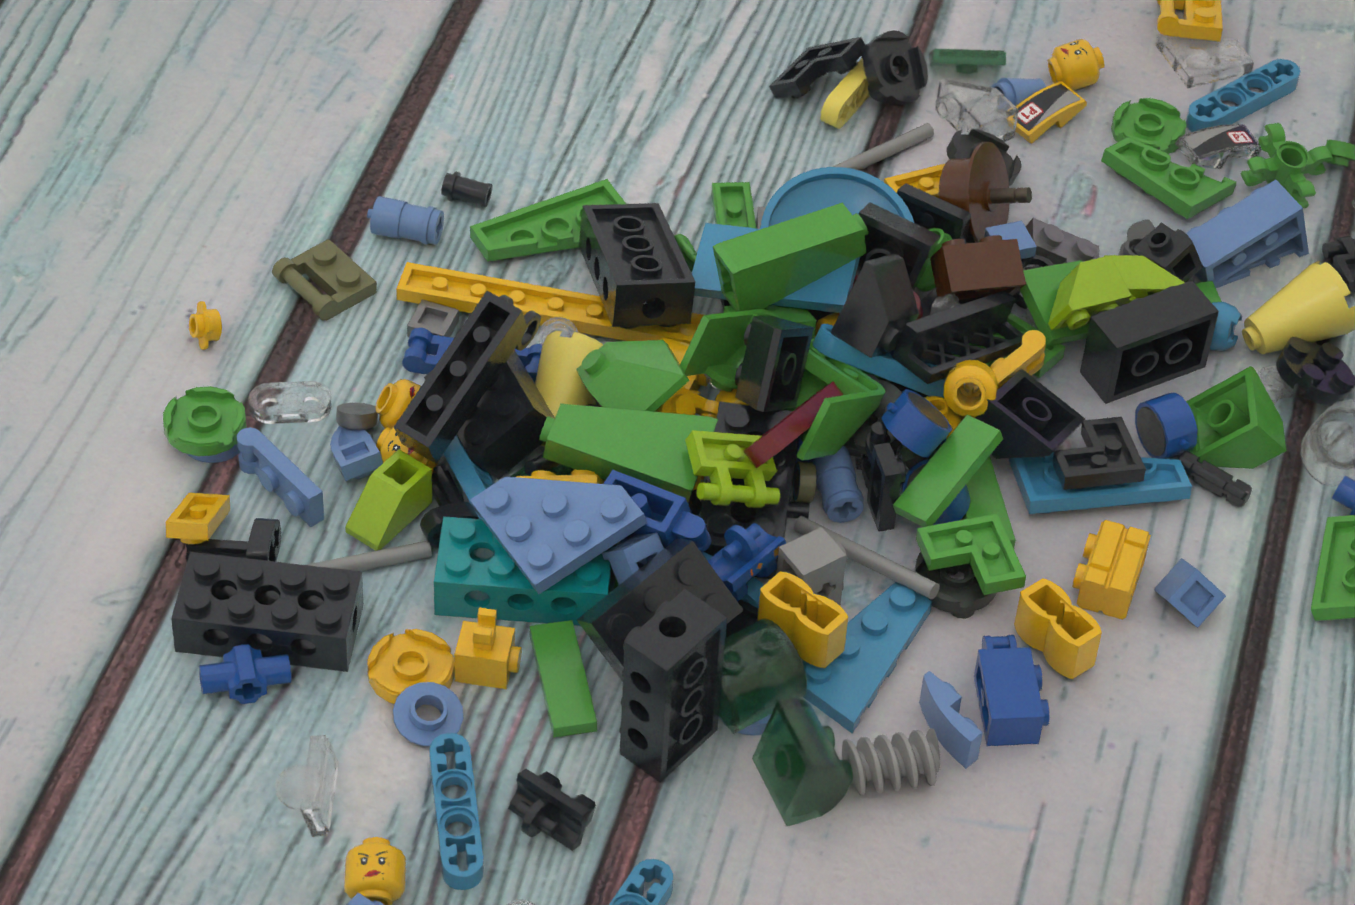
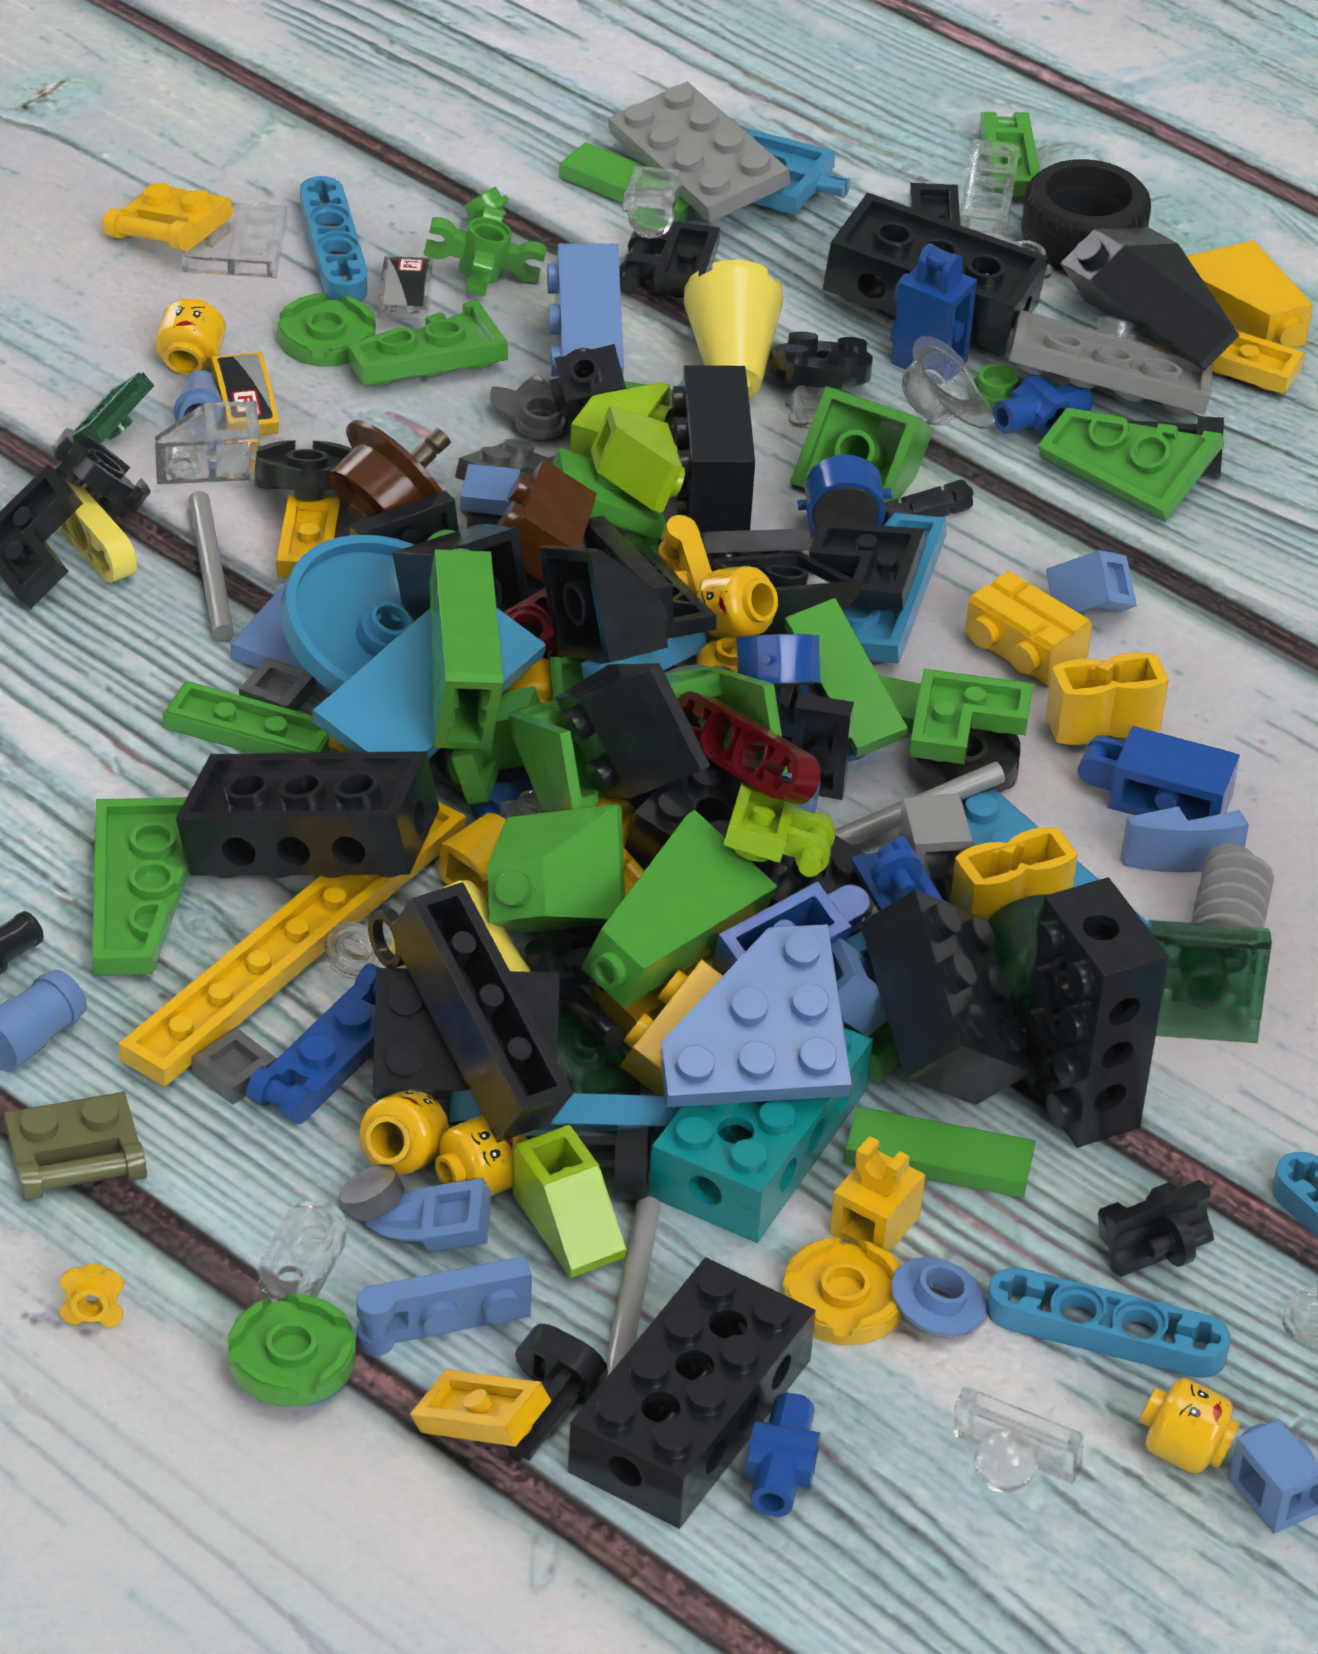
camera: 65 degrees left, 5 degrees down
none -> black plate [700,528,810,565]

